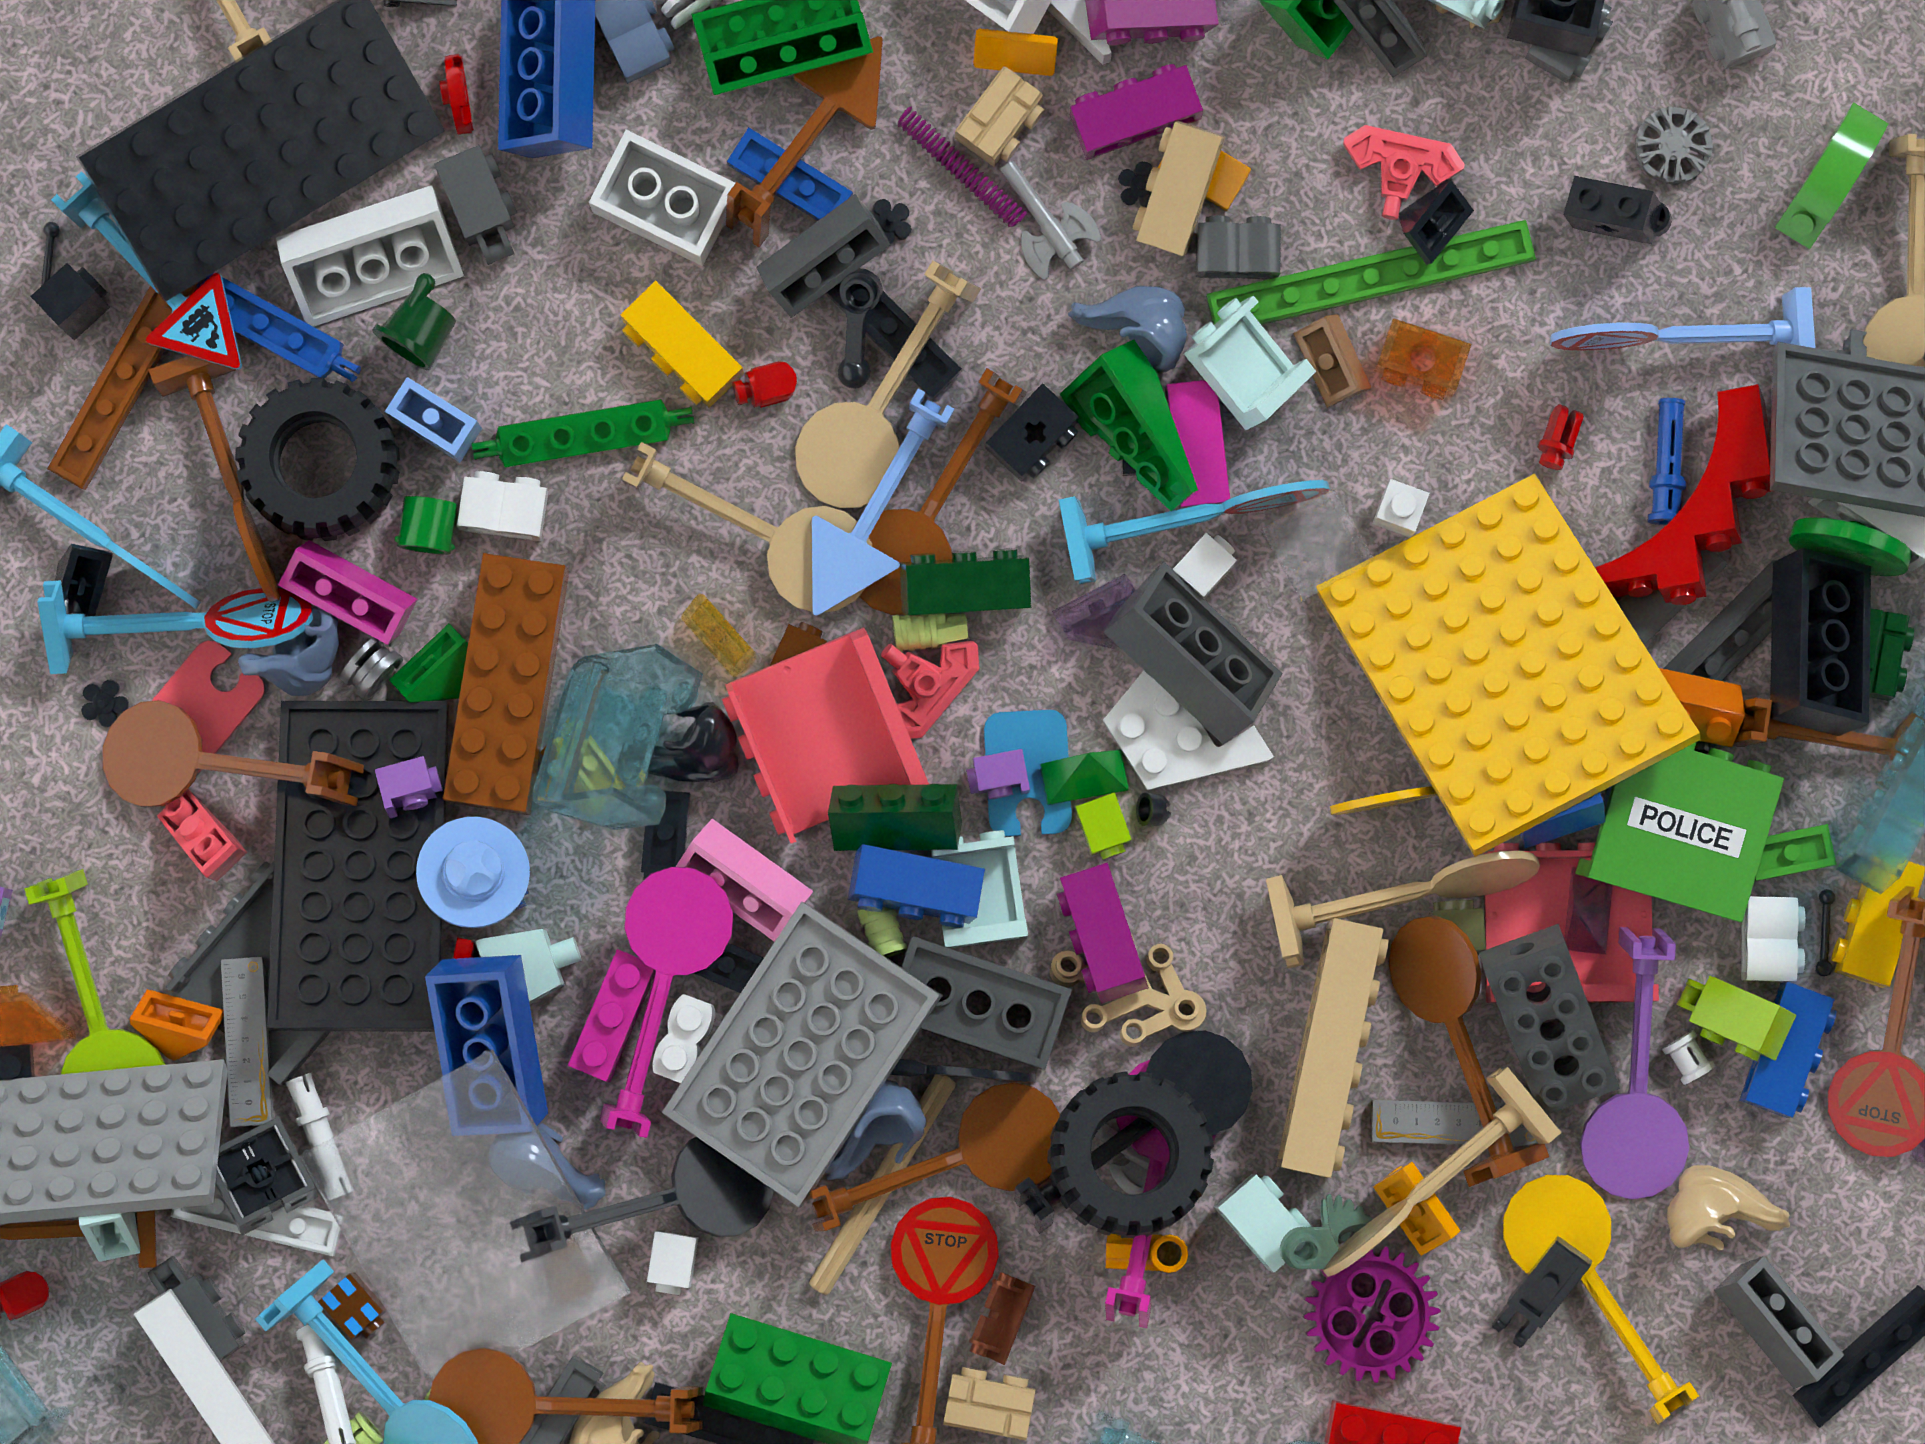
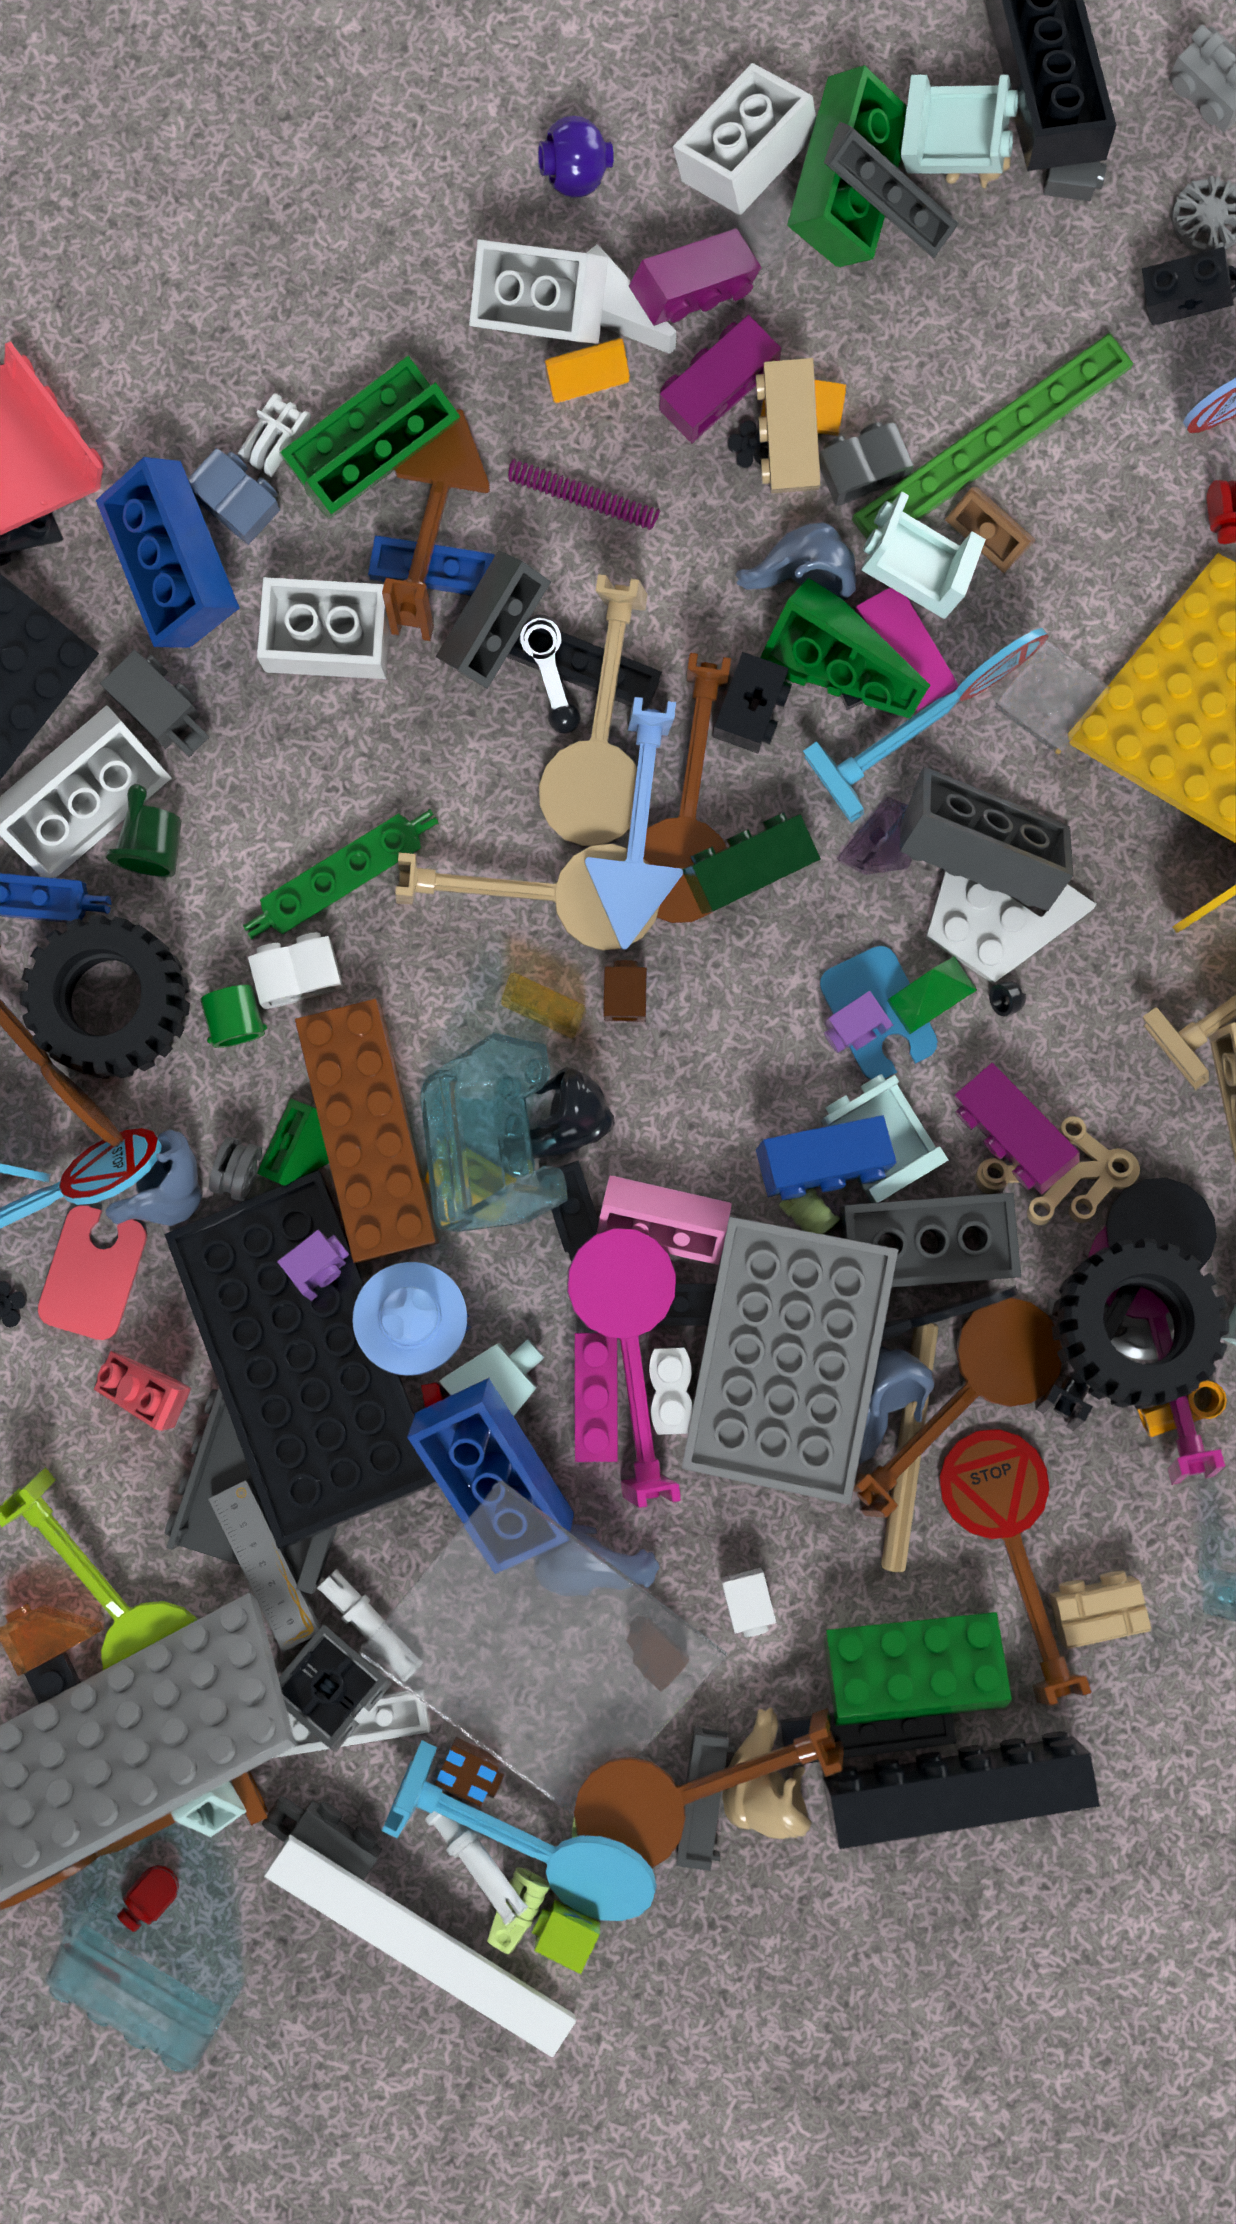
camera: 20 degrees left, 0 degrees up
dark orange piece [103,700,364,808] -> none
orange slope [129,989,224,1061] -> none
dark pink brick [278,540,418,645] -> none
light blue brick [385,377,482,463] -> none
red plate [439,54,474,135] -> none
black piece [510,1137,774,1263] -> none
yellow brick [620,280,744,408] -> none
coral panel [722,627,929,844] -> none
red arm [732,361,797,408] -> none
dark green brick [828,784,962,851] -> none
black plant [872,199,912,244] -> none
coral piece [881,641,979,739] -> none
yellowish green hinge [892,613,968,652] -> none
tan brick [955,66,1045,167] -> none
copper hinge [968,1272,1036,1365] -> none
light grey piece [1001,160,1101,279] -> none
lime brick [1075,792,1132,860] -> none
white brick [1173,533,1237,599] -> none
coral piece [1343,125,1465,220] -> none
white brick [1372,479,1430,538] -> none
clear orange brick [1374,318,1472,400] -> none
black slope [1399,179,1474,265] -> none

